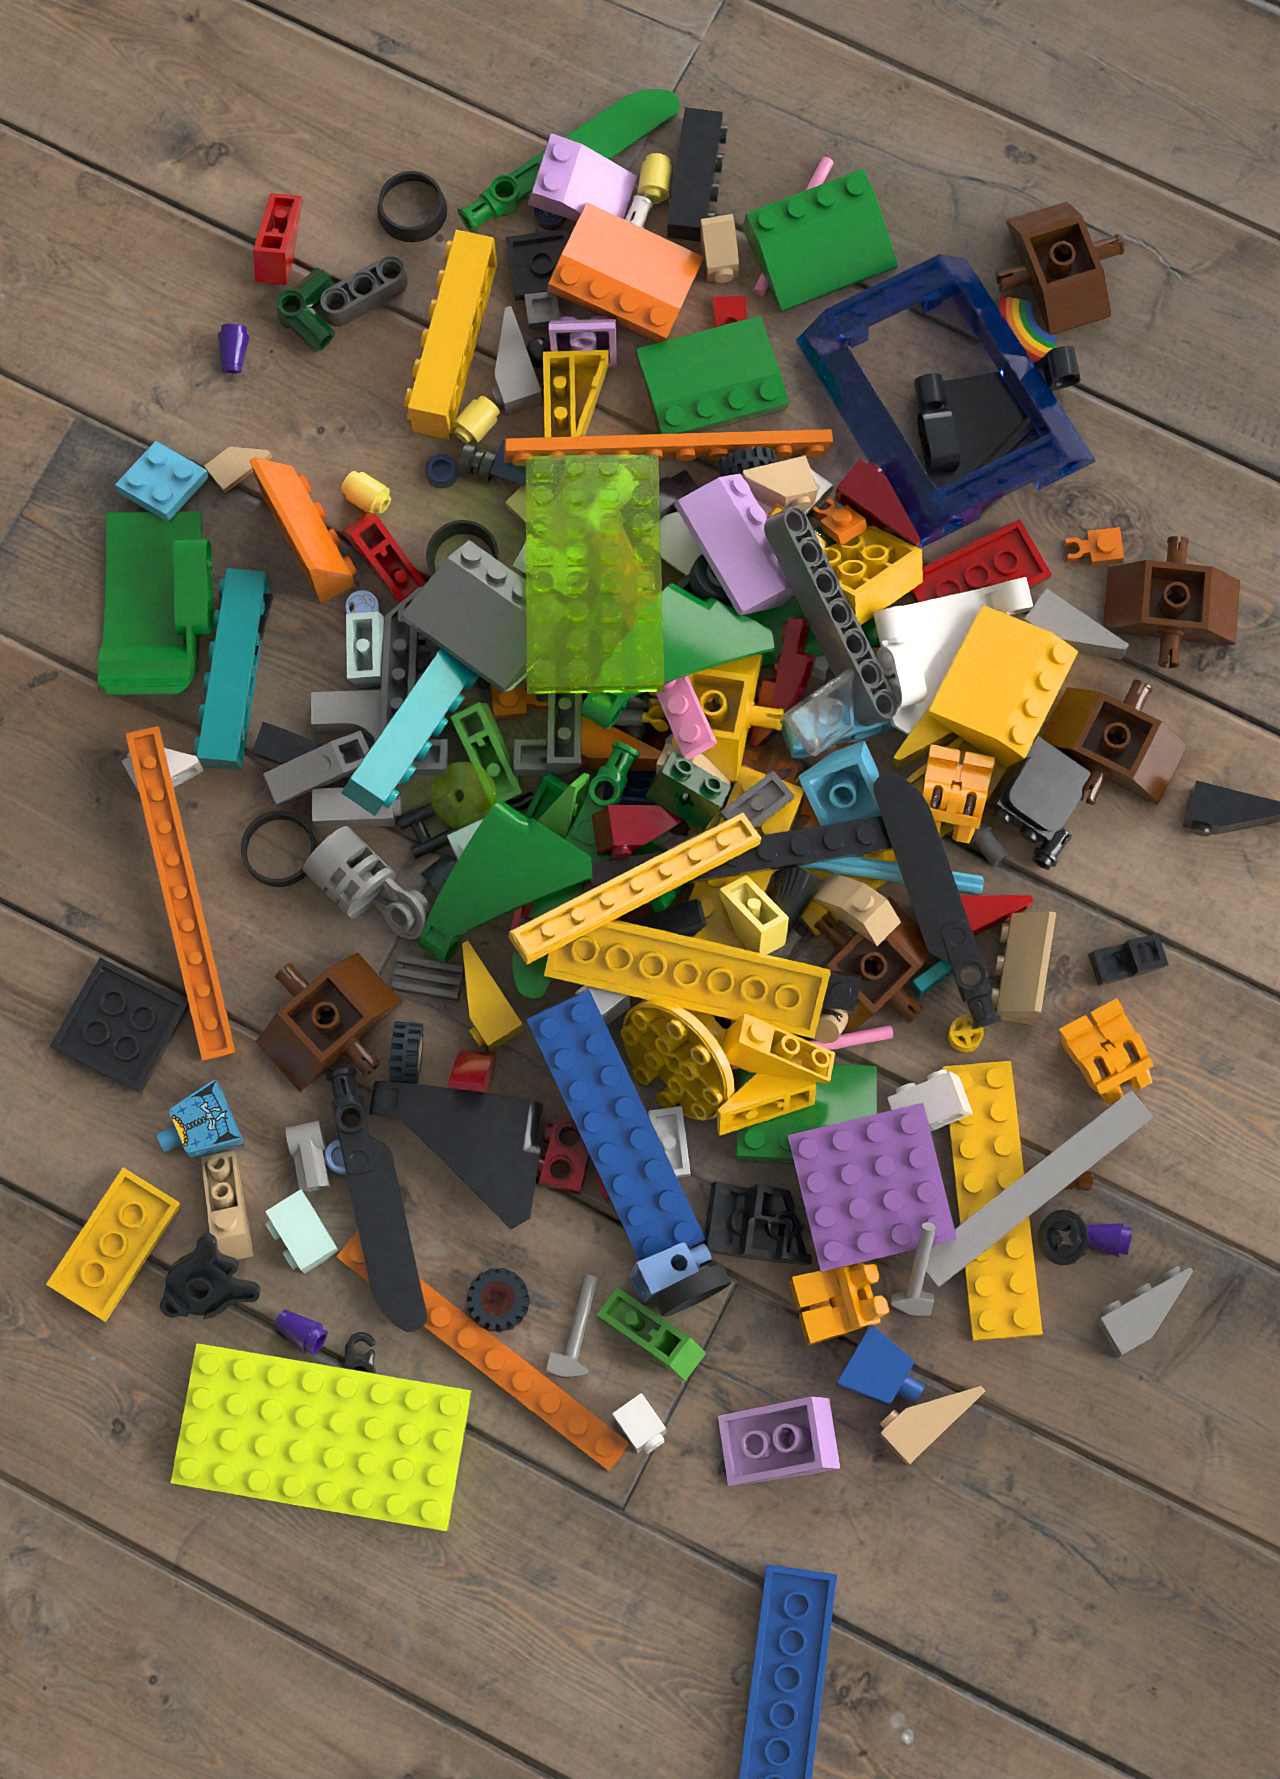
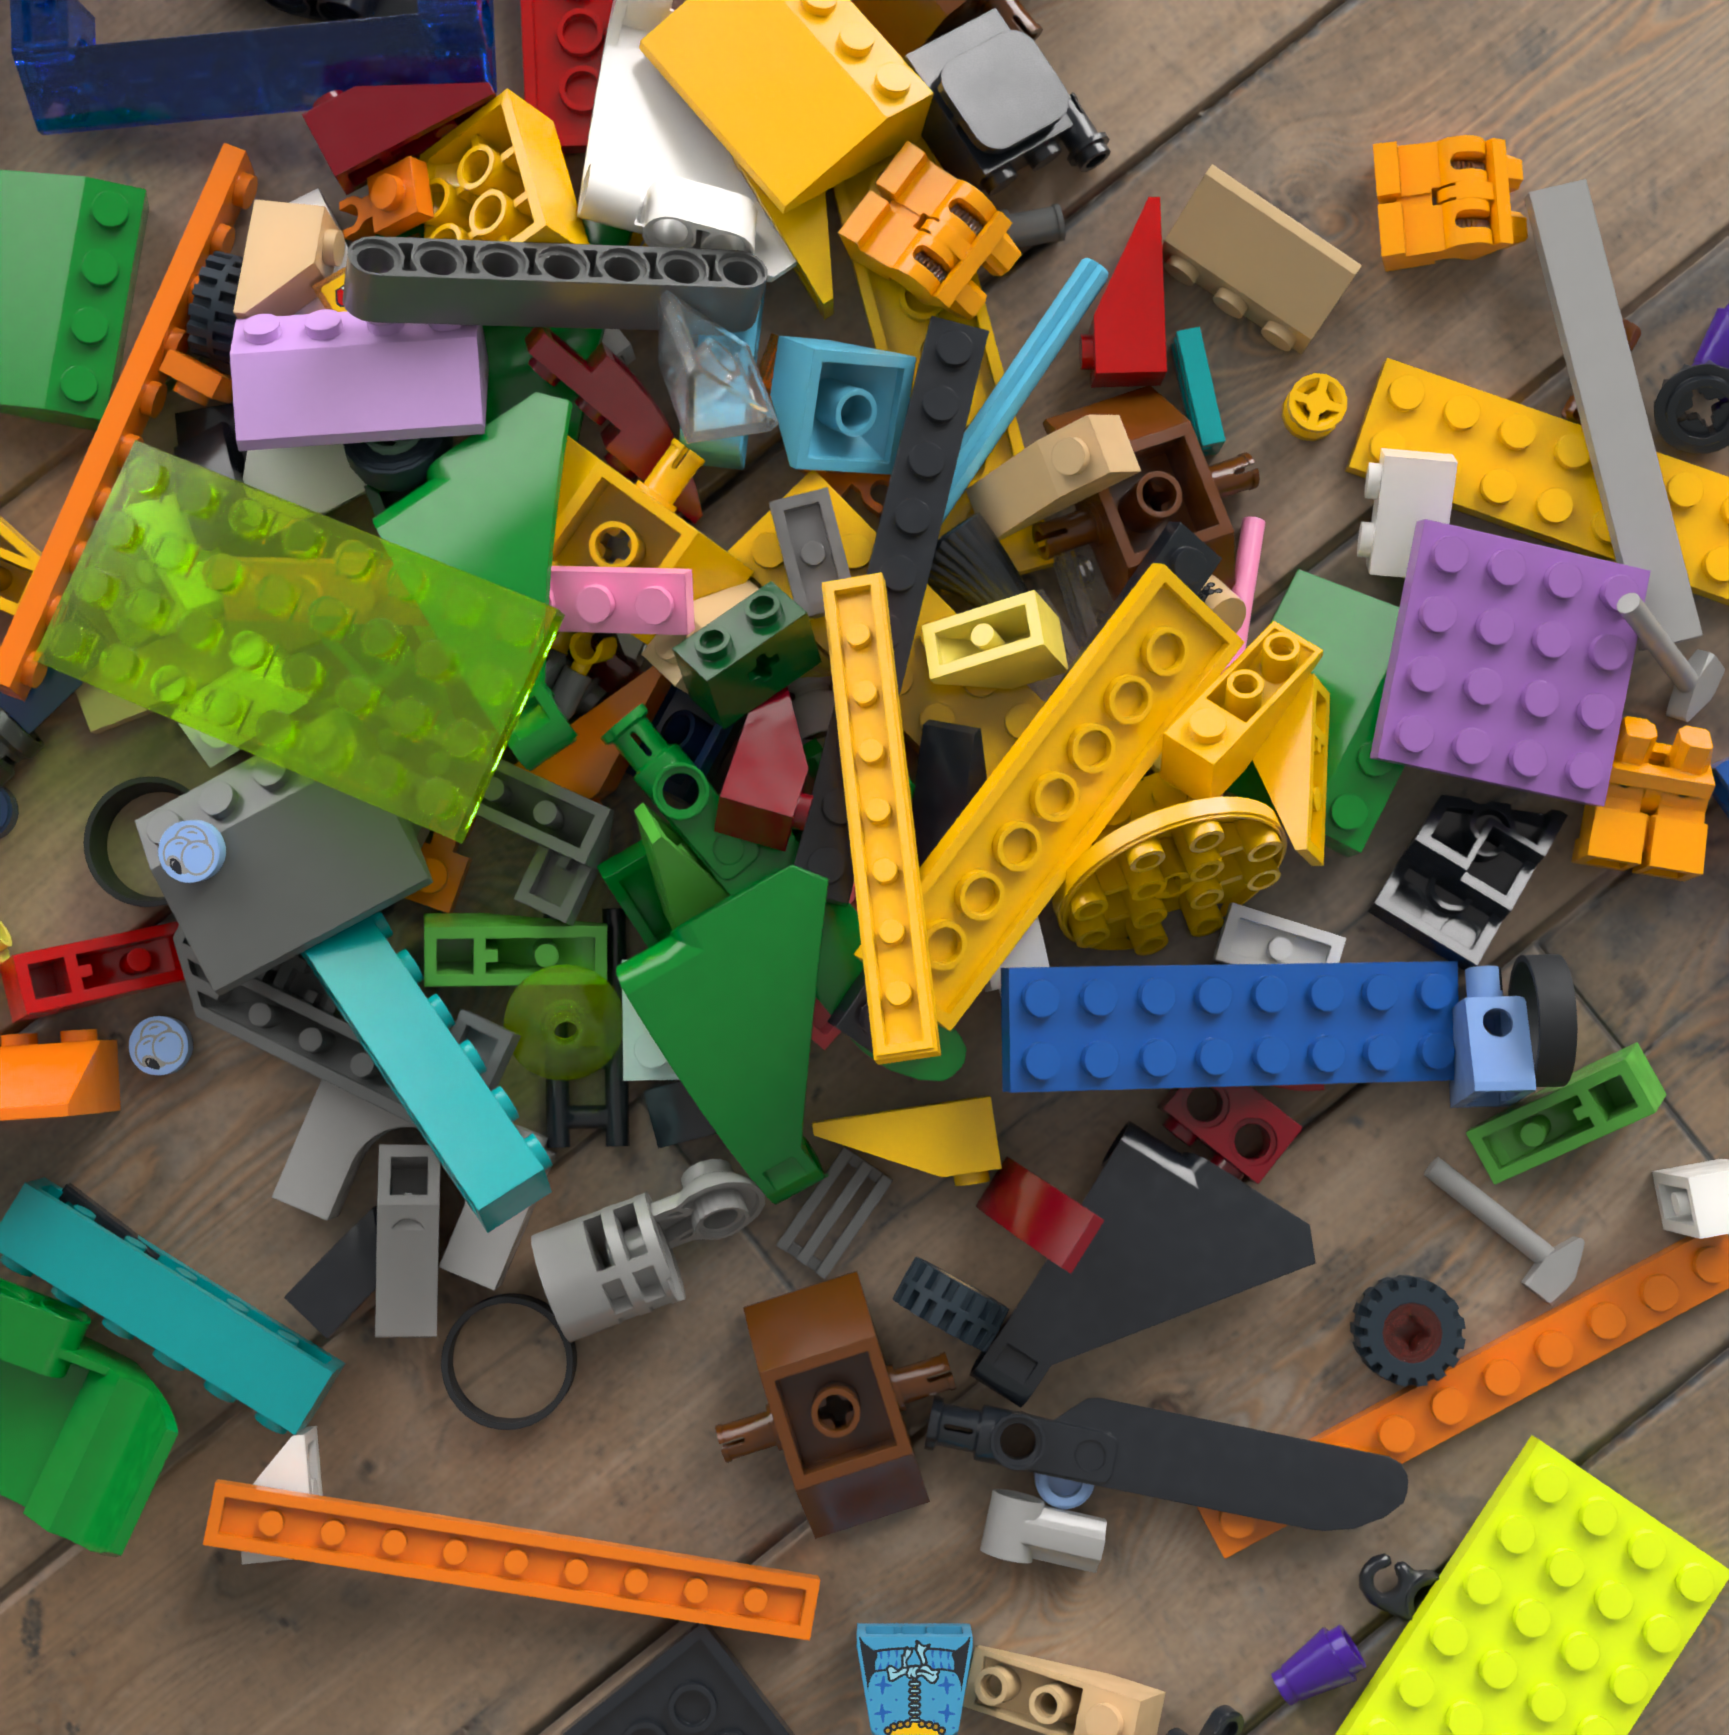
camera: 70 degrees left, 10 degrees up
light aqua brick [265,1189,340,1274] -> none
light aqua brick [346,611,385,688] -> none
clear orange slope [740,739,805,785] -> none
black piece [873,773,1002,1030] -> none
black slope [1088,933,1169,986] -> none
none -> light blue tile [158,820,226,883]
none -> orange plate [159,349,233,406]

